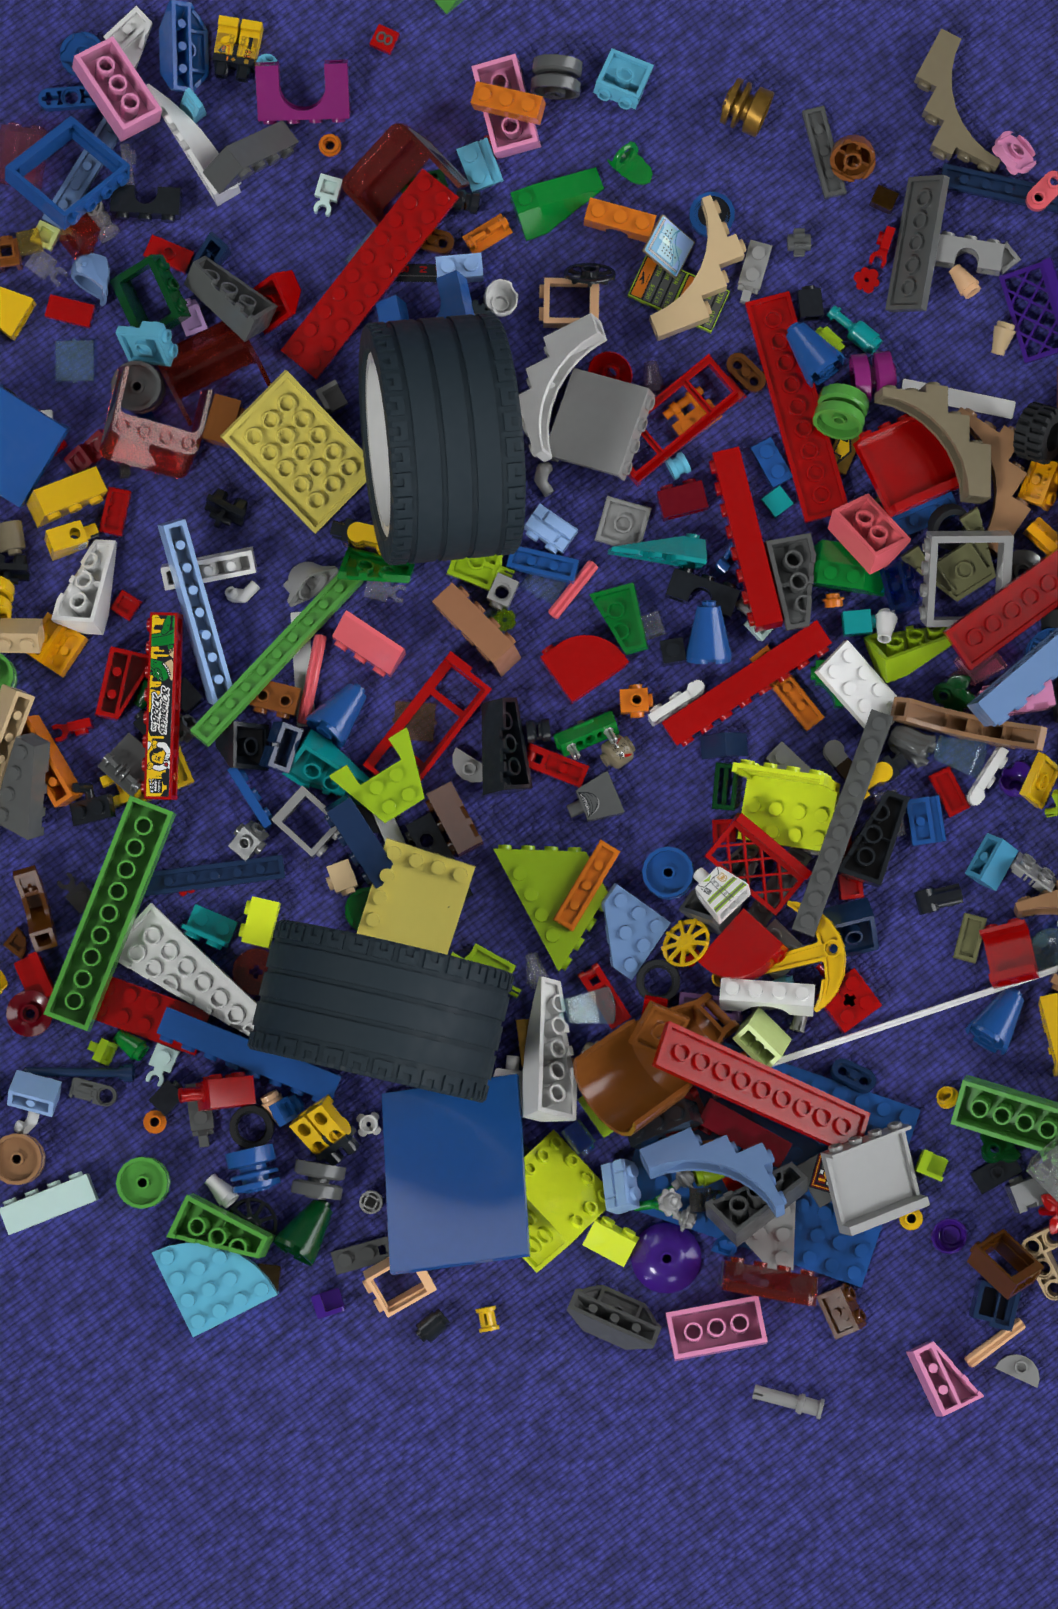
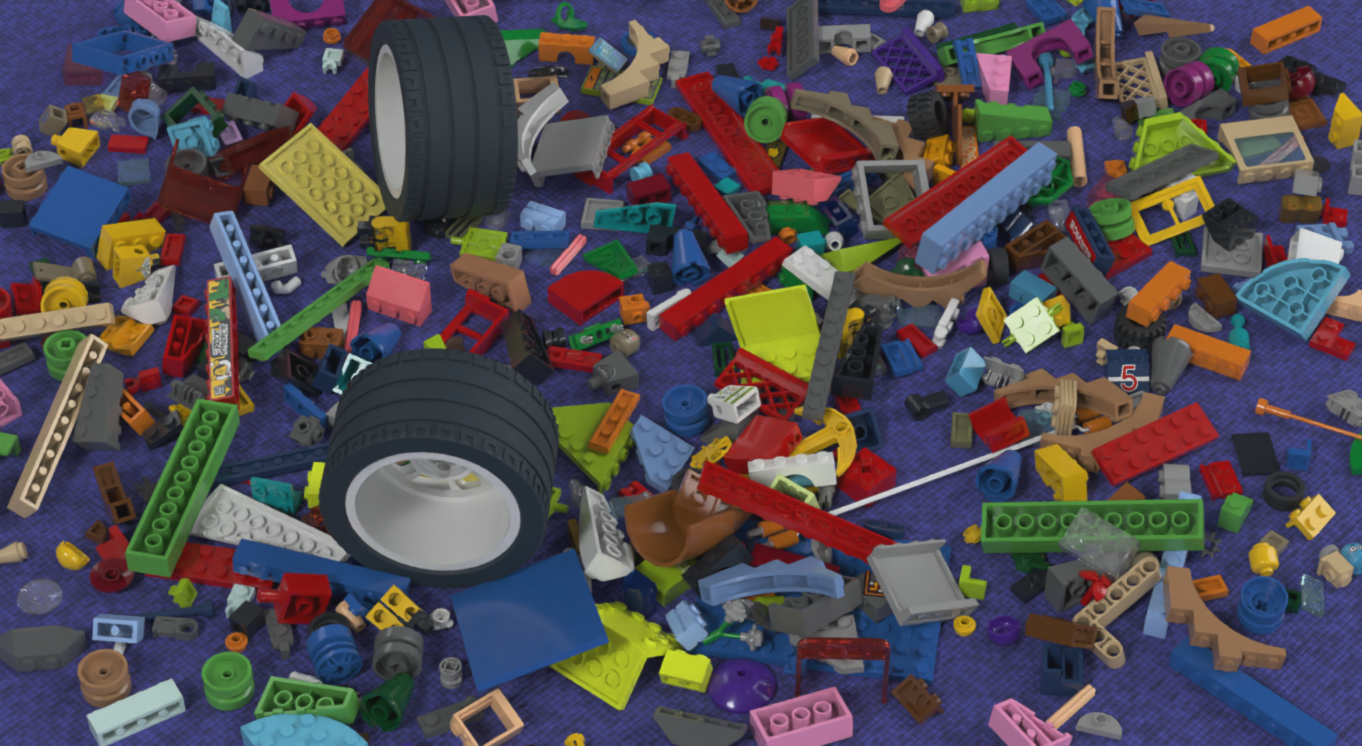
camera: 10 degrees left, 40 degrees down
green cone [113,1030,149,1061] -> none
light grey arm [534,462,554,497] -> none

